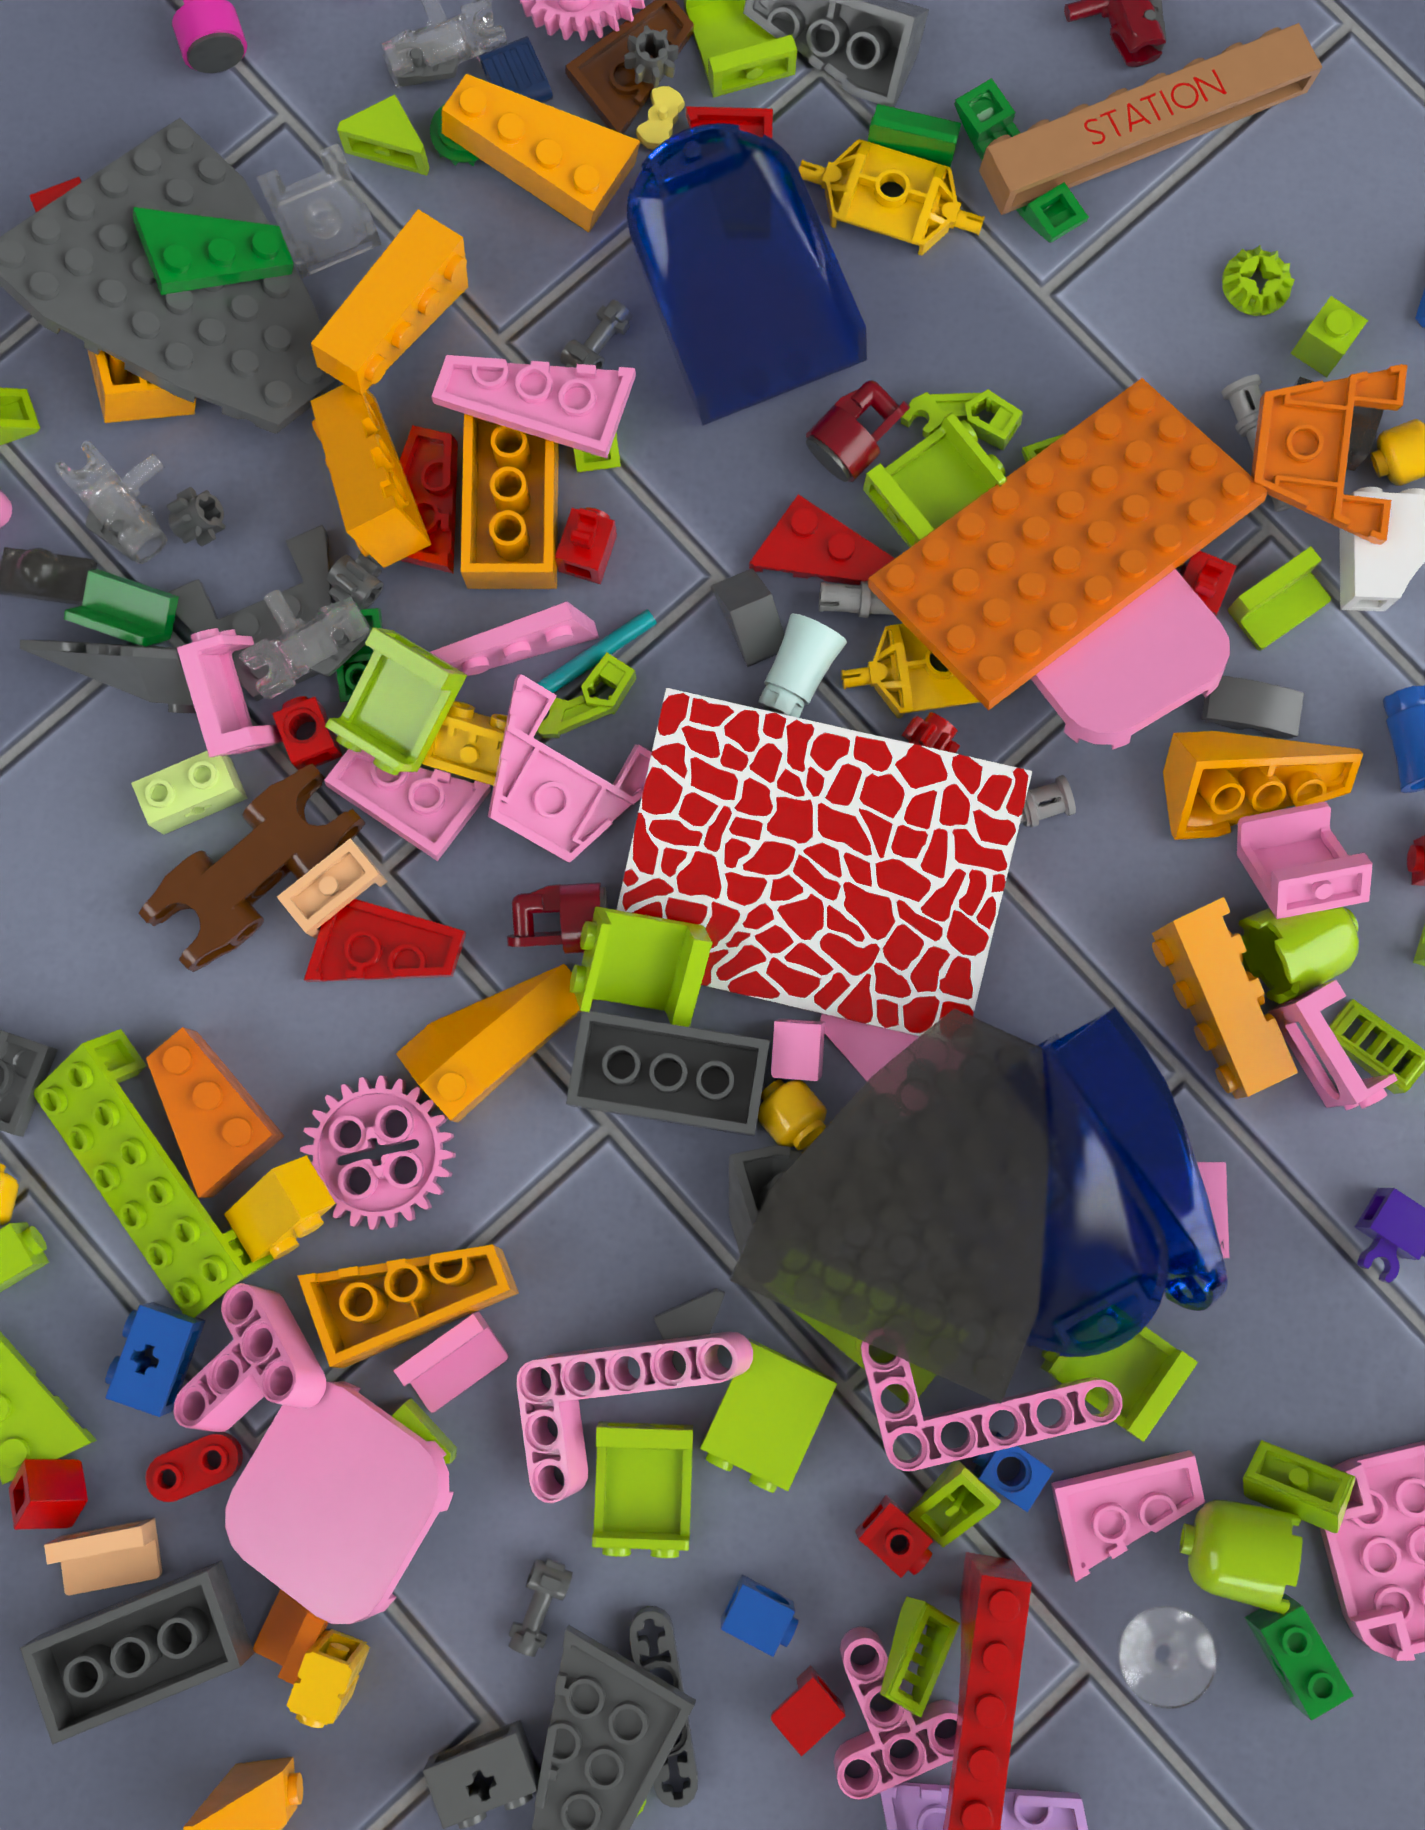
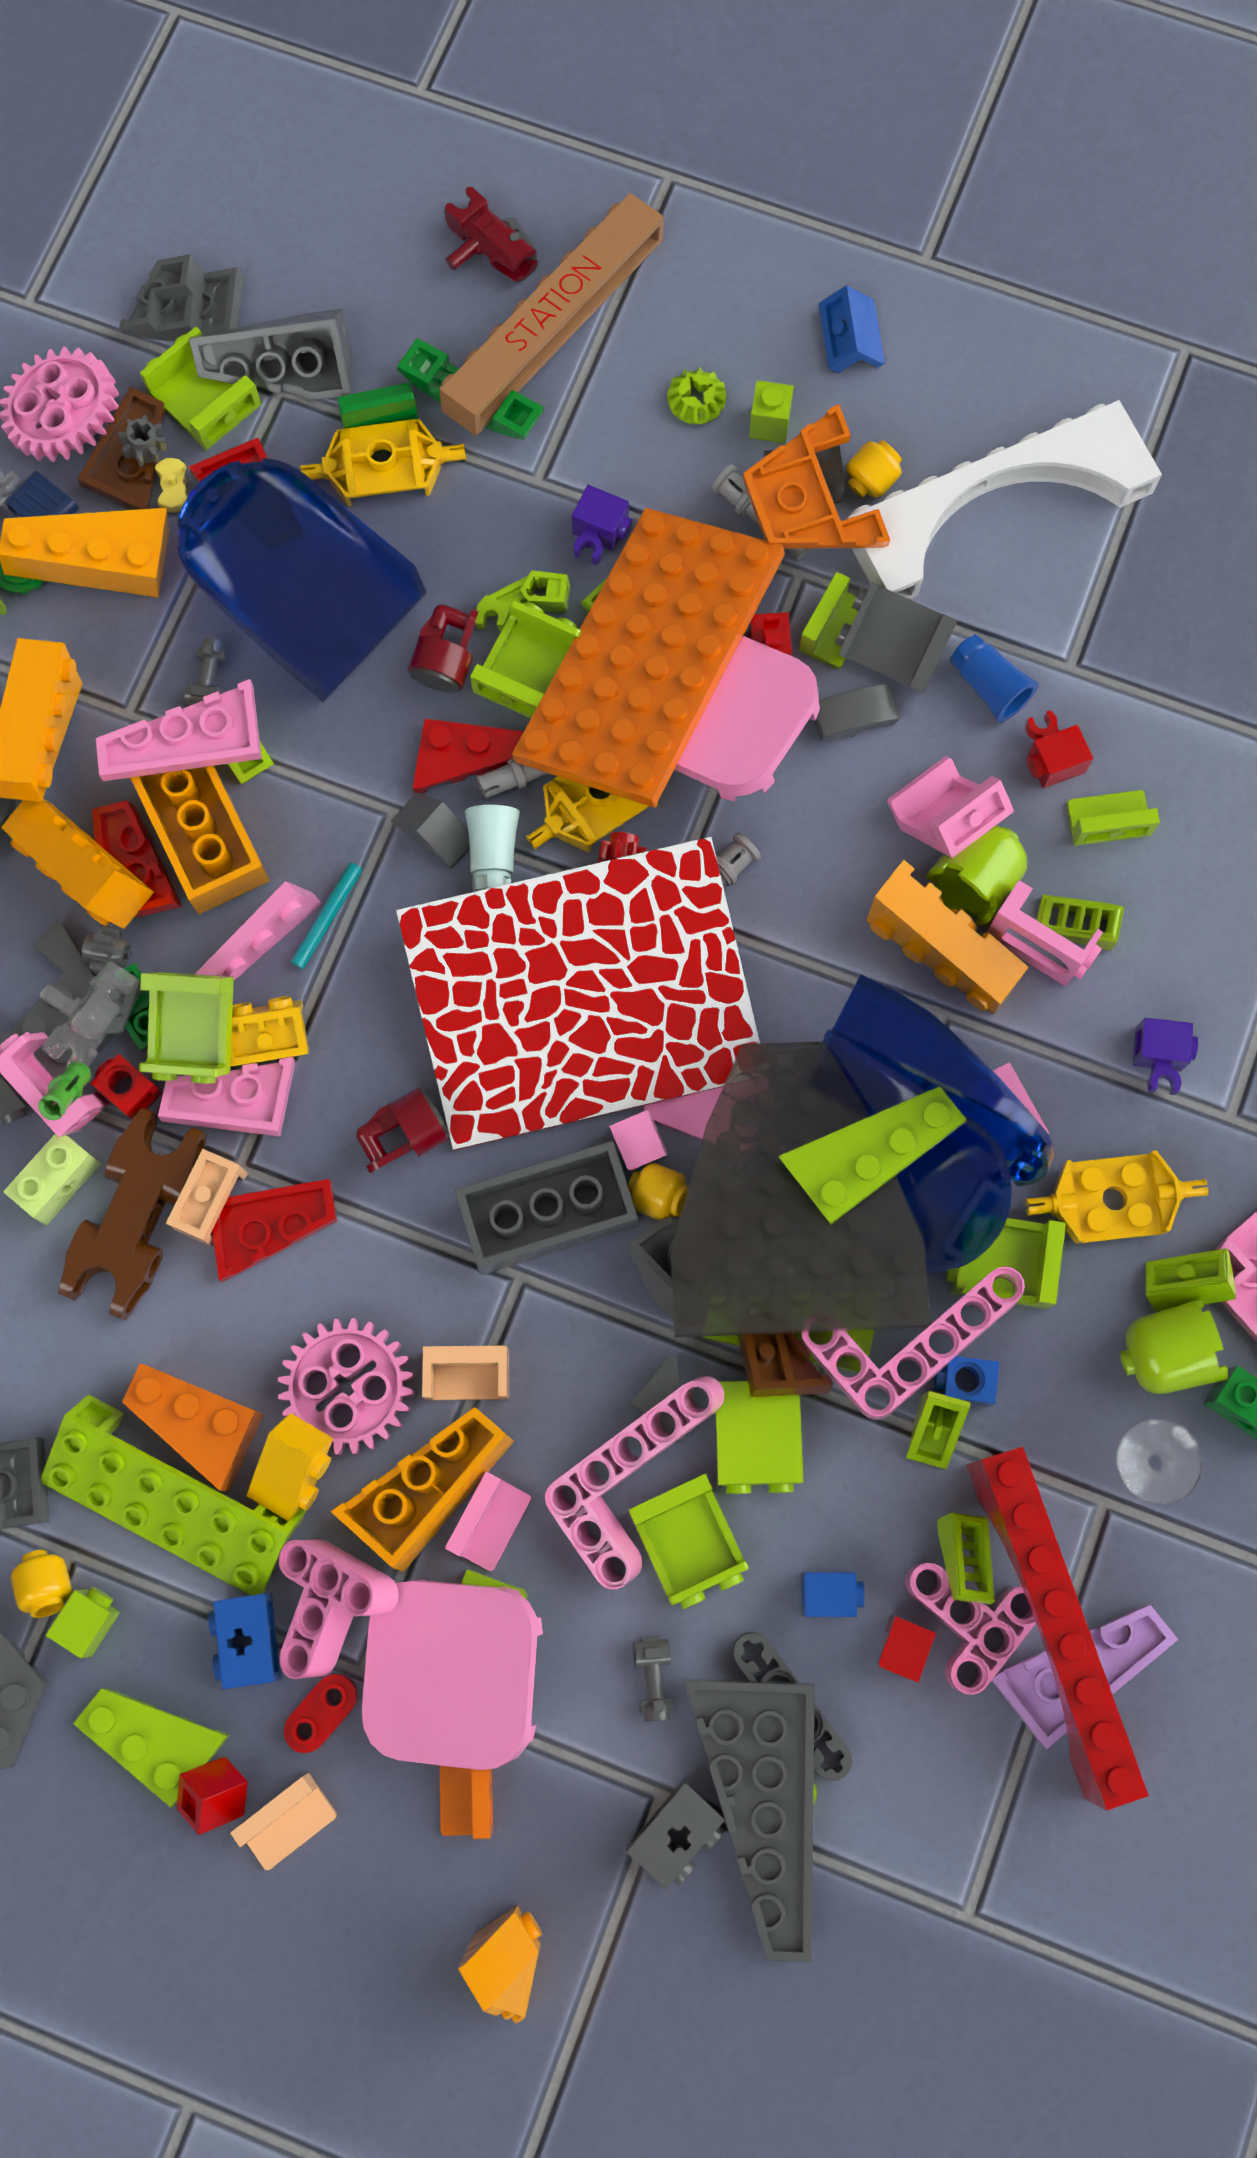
camera: 25 degrees left, 5 degrees down
dark grey brick [20,1560,254,1745] -> none
yellow brick [286,1629,370,1728] -> none
light orange wedge [396,964,594,1123] -> none
bright pink wing [488,674,652,863] -> none
lime piece [536,652,637,738] -> none
red brick [555,507,617,585] -> none
lime panel [570,907,712,1027] -> none
red brick [855,1495,933,1578] -> none
bright pink wing [1051,1450,1205,1582] -> none
light orange wedge [1163,731,1363,840] -> none
none -> bright green pin [38,1062,91,1120]
none -> light nougat panel [422,1345,509,1401]
none -> dark purple brick [571,484,633,565]
none -> reddish brown wing [735,1312,833,1397]
none -> lime wing [778,1086,966,1225]
none -> dark grey panel [835,582,957,693]
none -> yellow plate [1025,1150,1208,1244]

